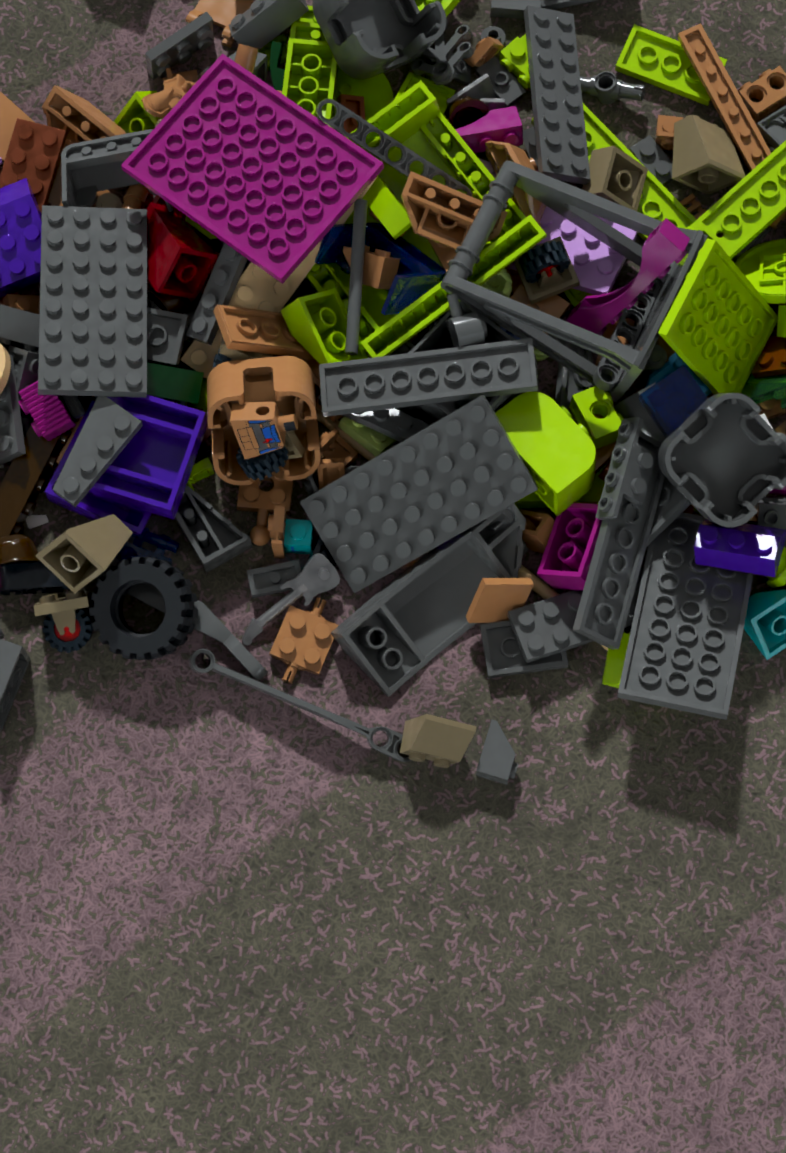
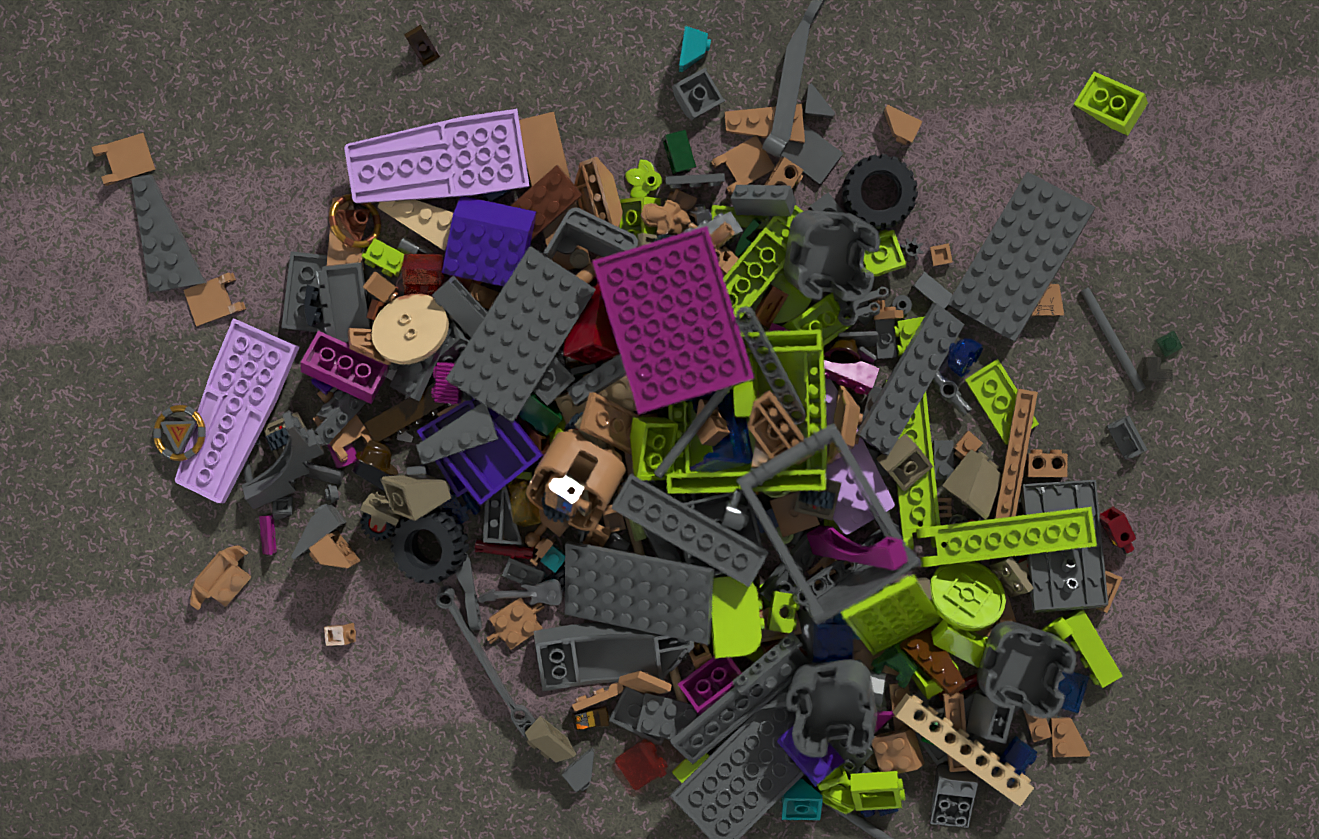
camera: 35 degrees right, 15 degrees up
none -> medium nougat slope [309,530,361,568]
none -> medium nougat bracket [324,623,356,646]
none -> dark red pin [475,540,534,560]
none -> clear yellow brick [509,481,541,527]
none -> medium nougat hinge [572,682,624,711]
none -> dark brown leg [572,706,610,730]
none -> clear red bracket [615,738,668,790]
none -> lime plate [625,160,662,198]
none -> dark green hinge [662,130,696,175]
none -> clear blue cylinder [947,338,983,378]

